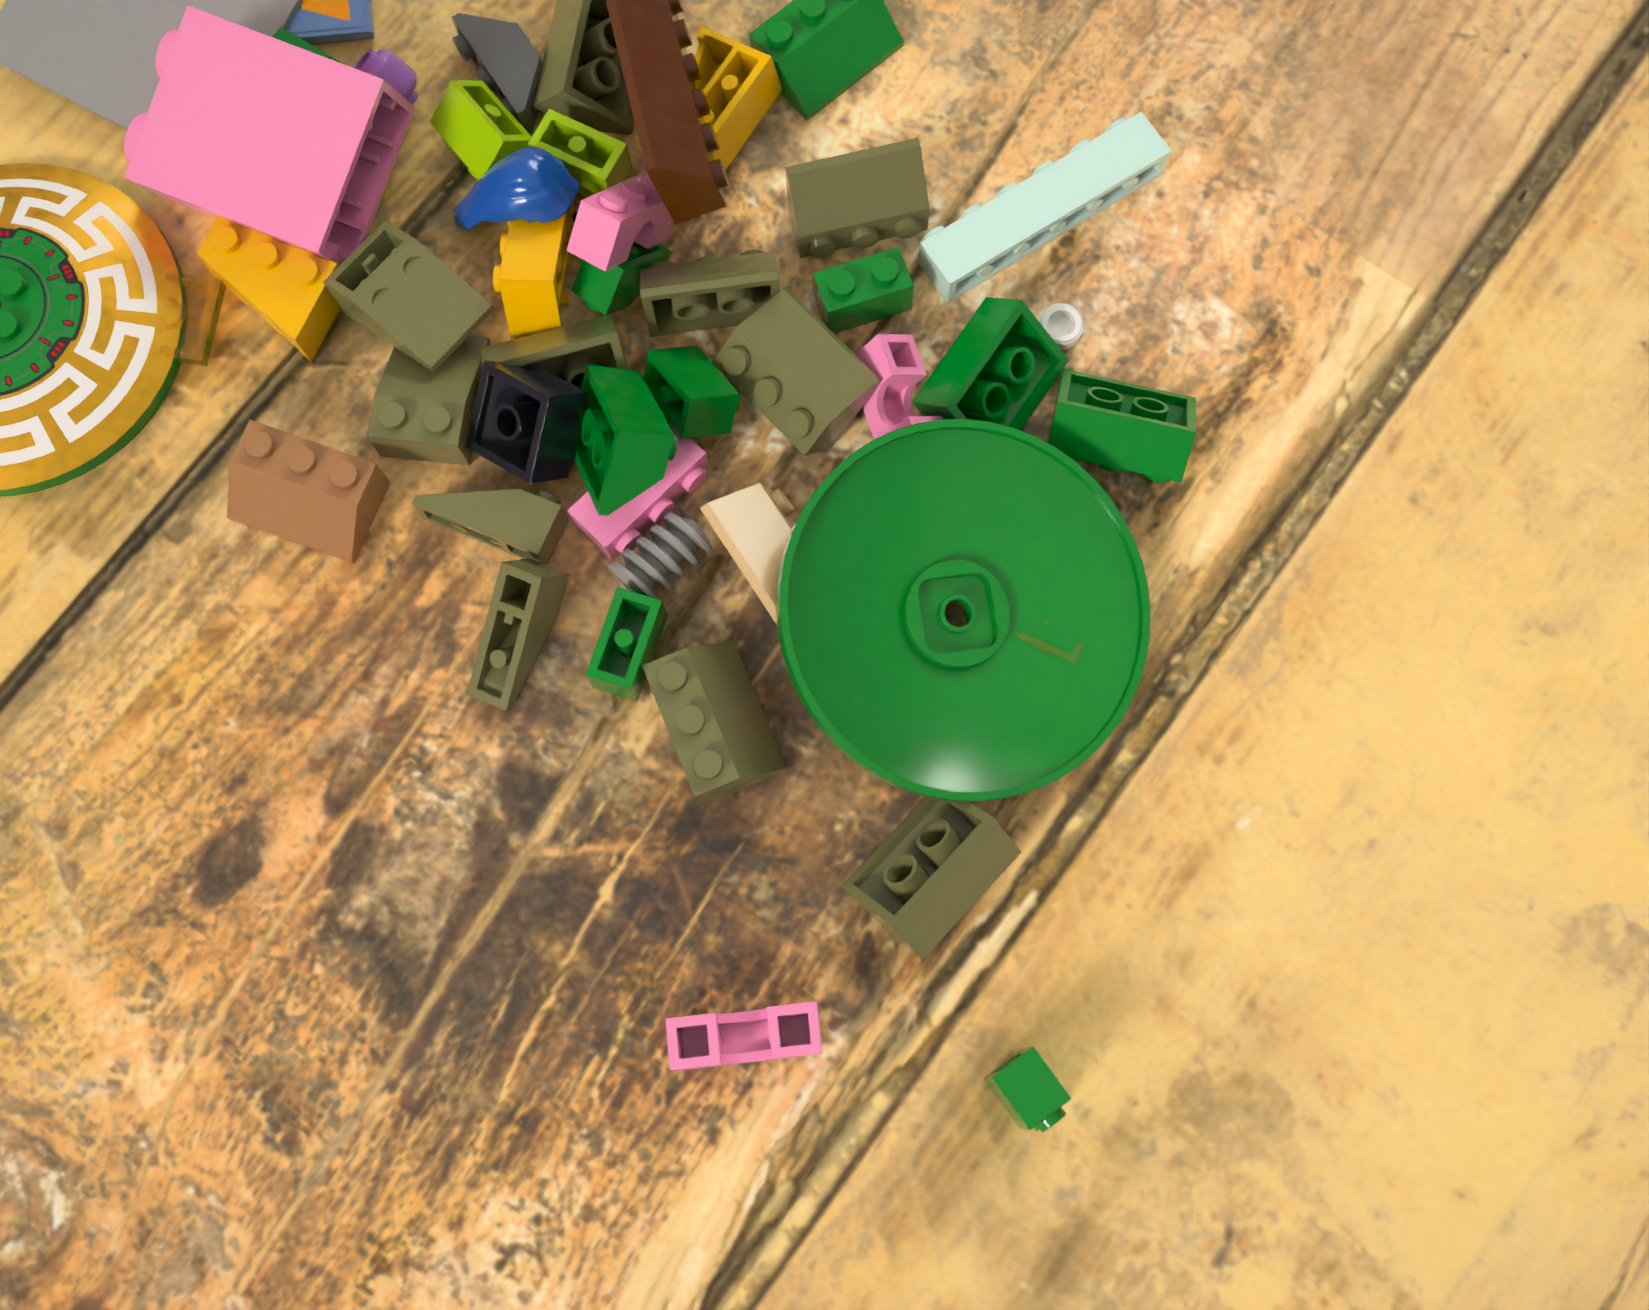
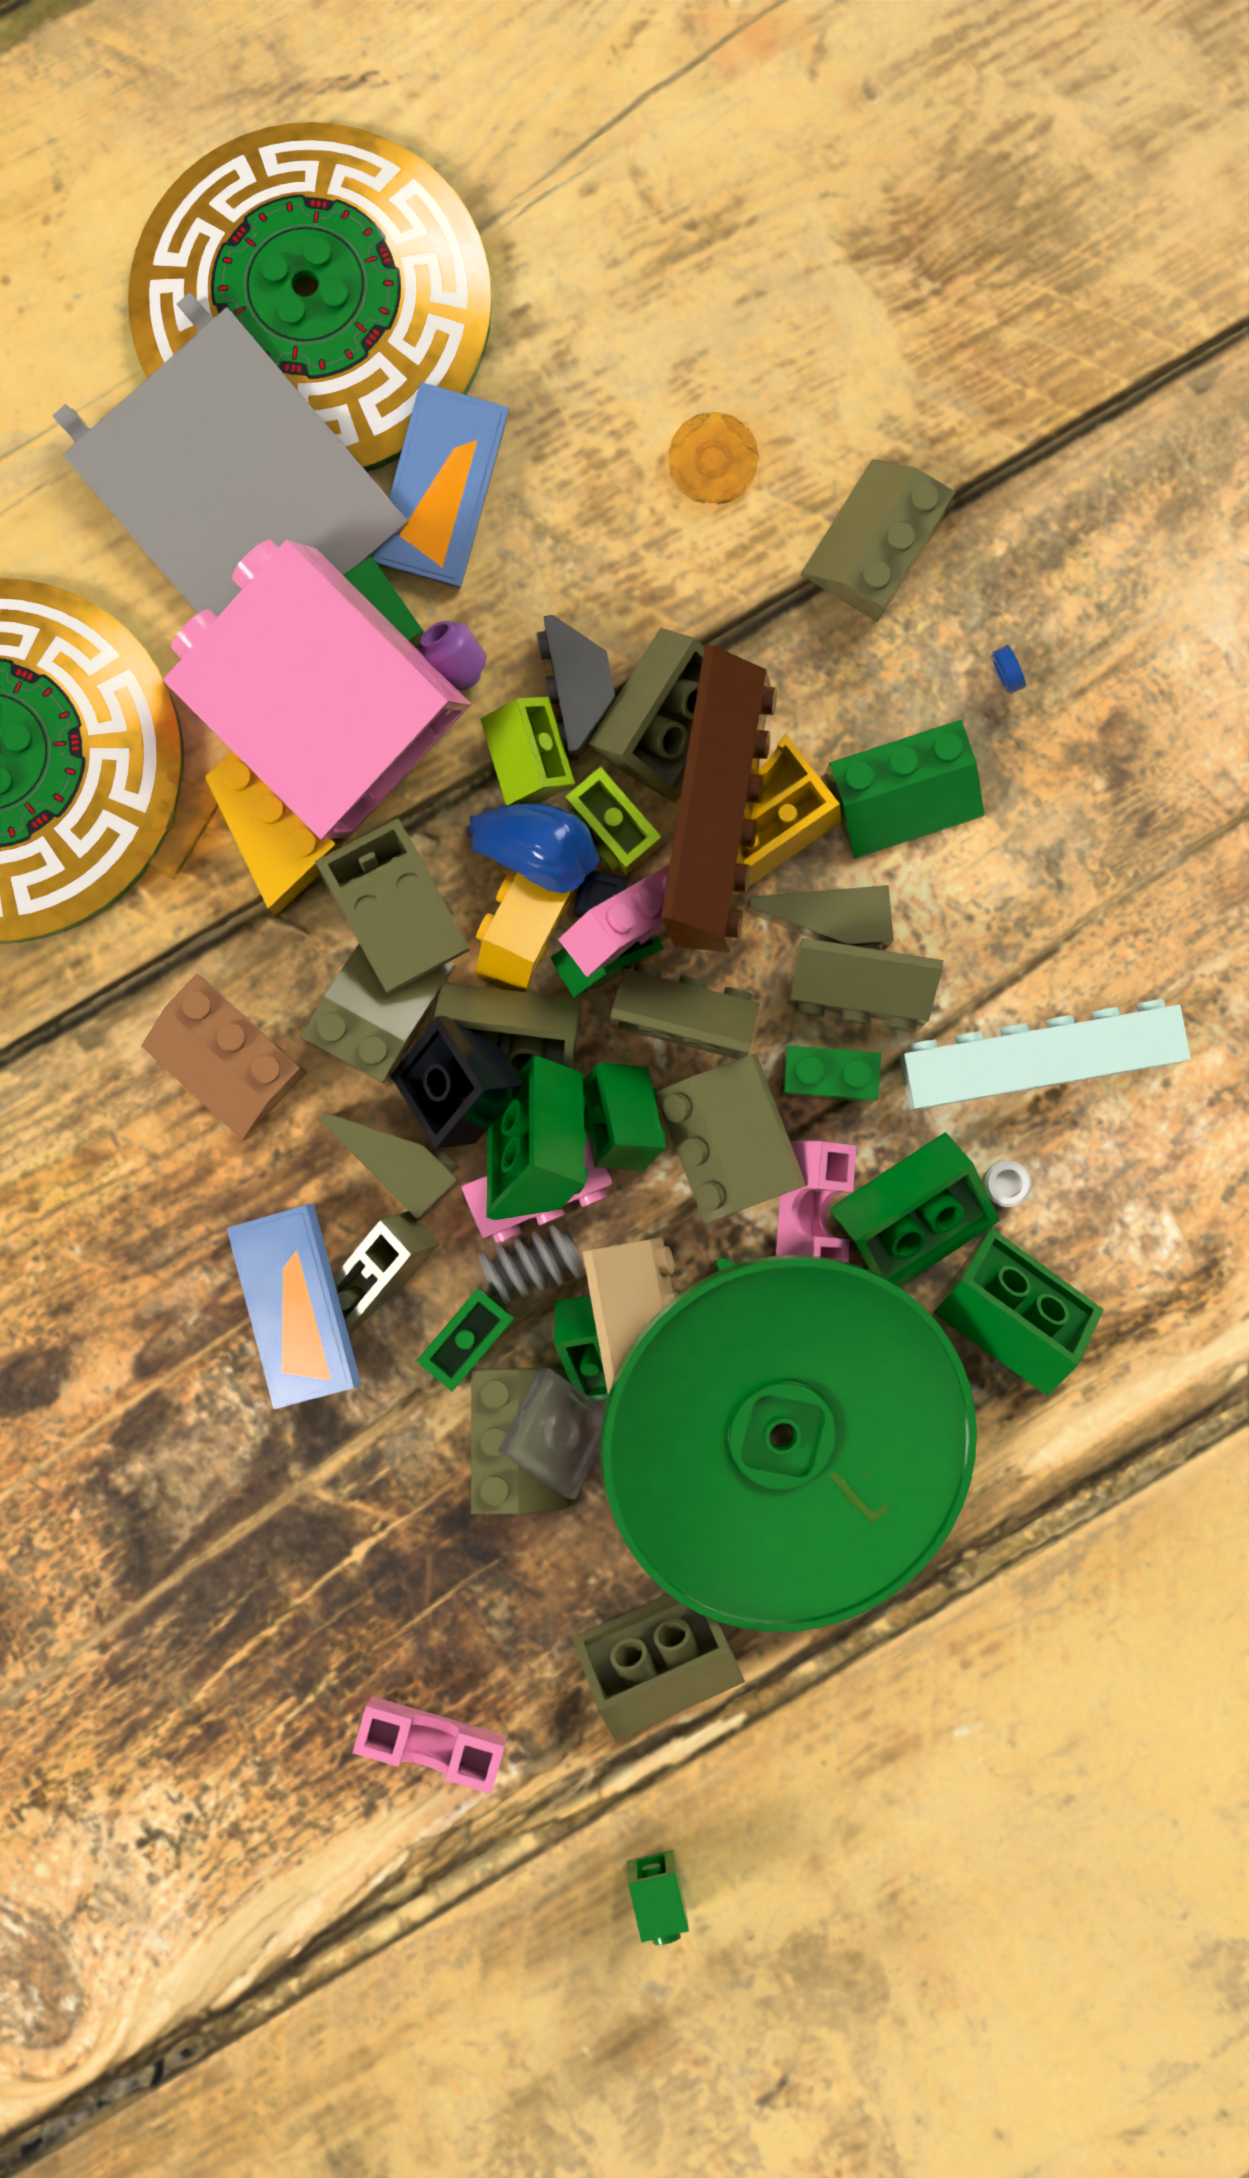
camera: 15 degrees right, 10 degrees up
none -> tile [227,1203,362,1409]
none -> clear tile [498,1368,605,1499]
none -> green slope [554,1295,609,1404]
none -> olive slope [747,885,894,950]

